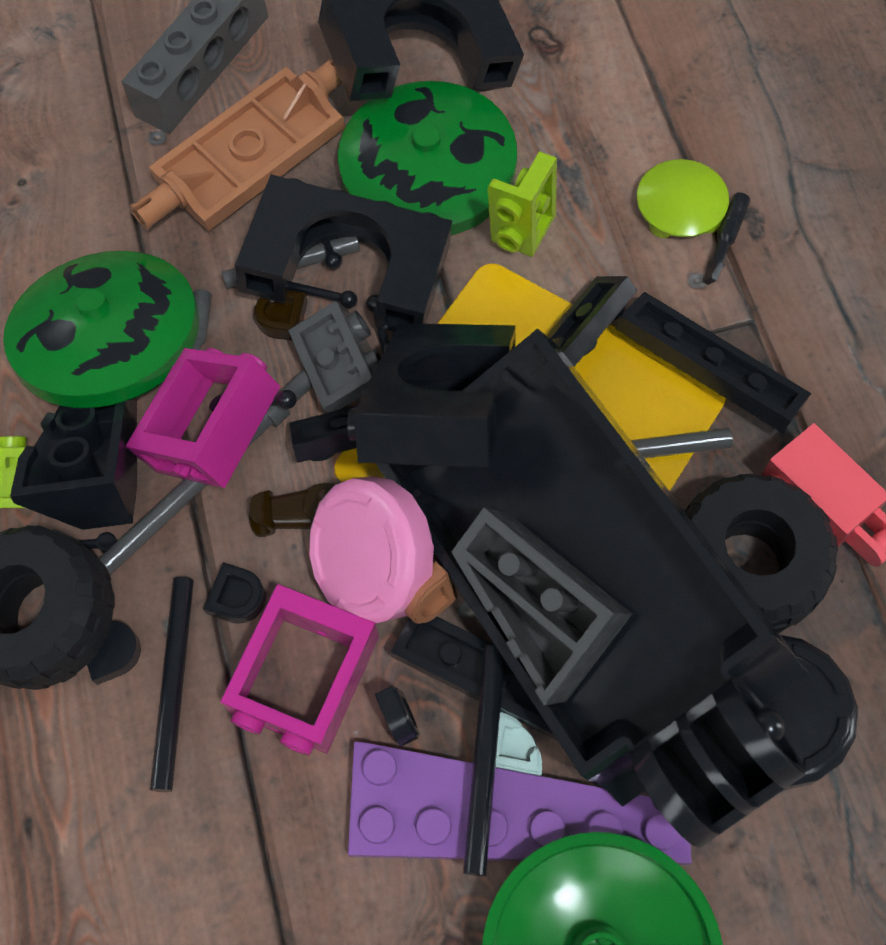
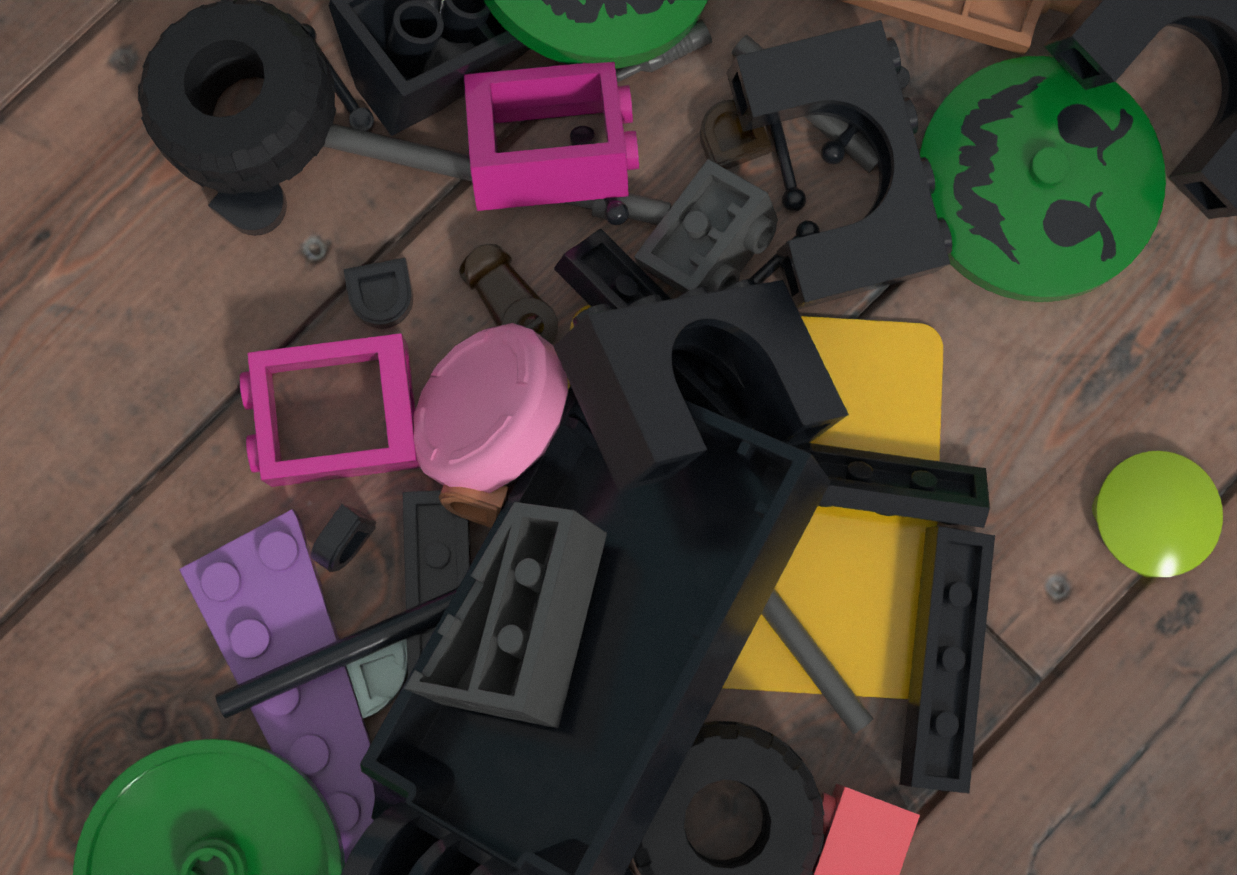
camera: 50 degrees right, 15 degrees up
black bar [150,577,194,792] -> none
lime bracket [487,151,557,257] -> none
black piece [703,192,751,285] -> none

